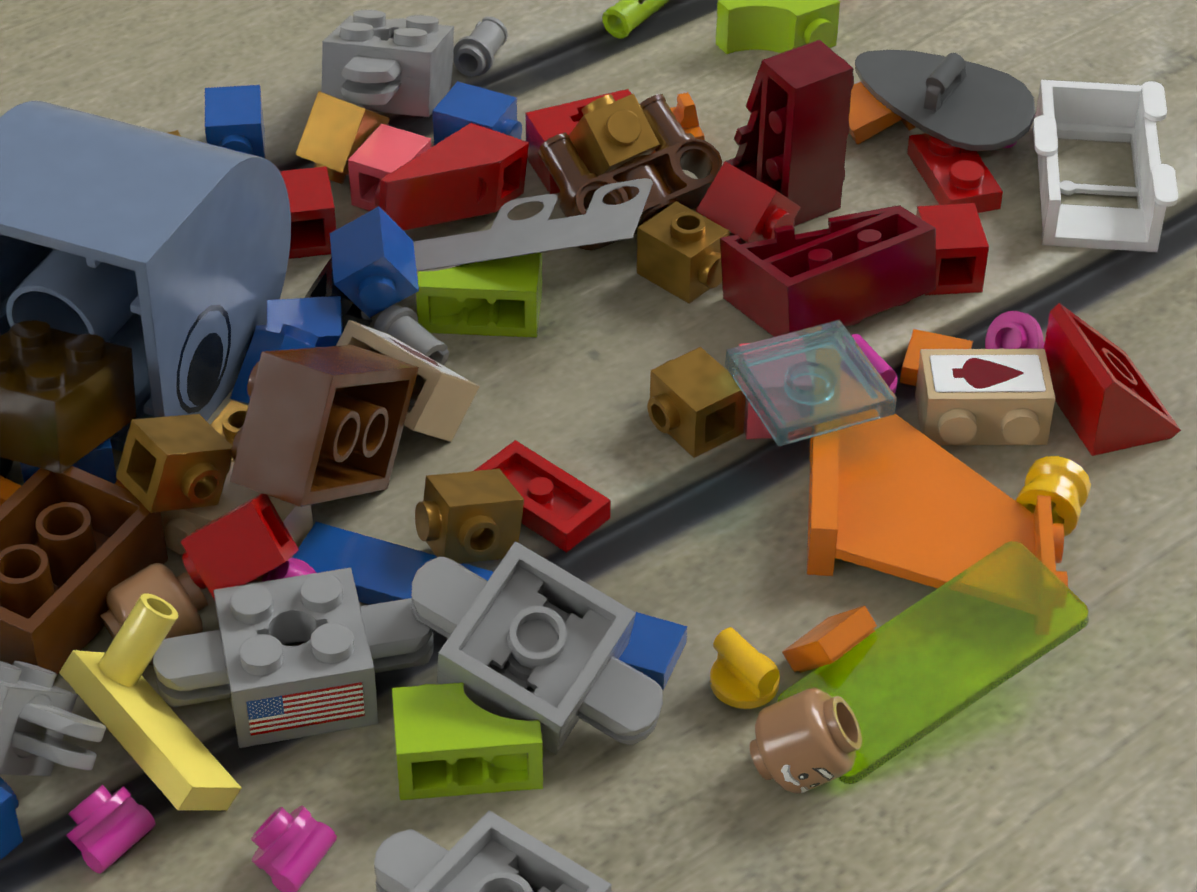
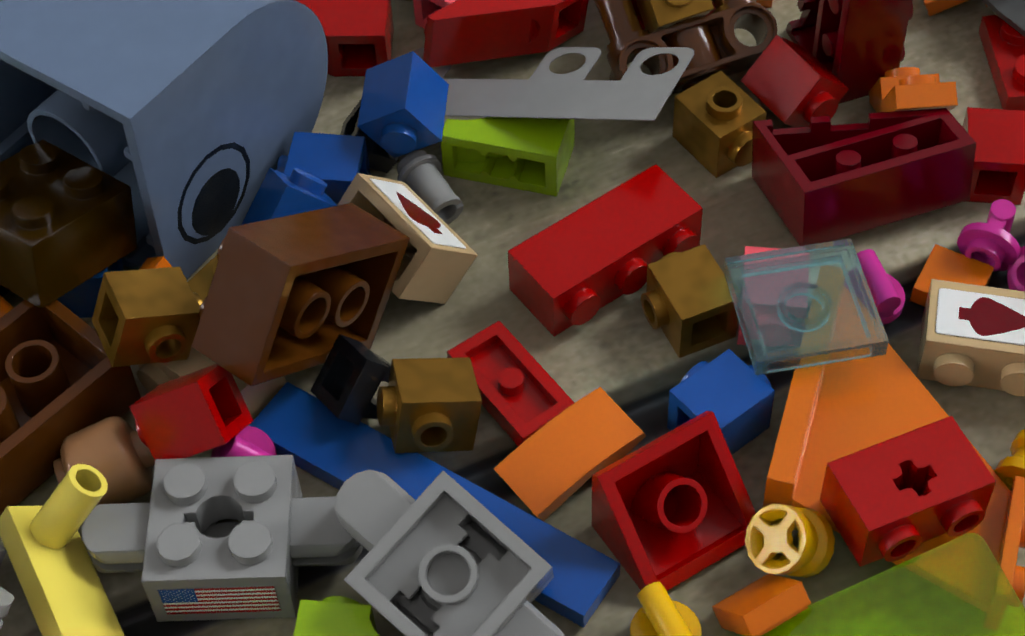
camera: 15 degrees right, 10 degrees up
none -> black tile [310,334,391,425]
none -> orange slope [494,387,646,521]
none -> red brick [508,164,703,337]
none -> red slope [592,411,756,591]
none -> blue brick [667,349,775,455]
none -> yellow wheel [745,503,835,578]
none -> red brick [820,416,996,567]
none -> orange slope [869,67,958,112]
none -> dark pink plate [957,199,1021,272]

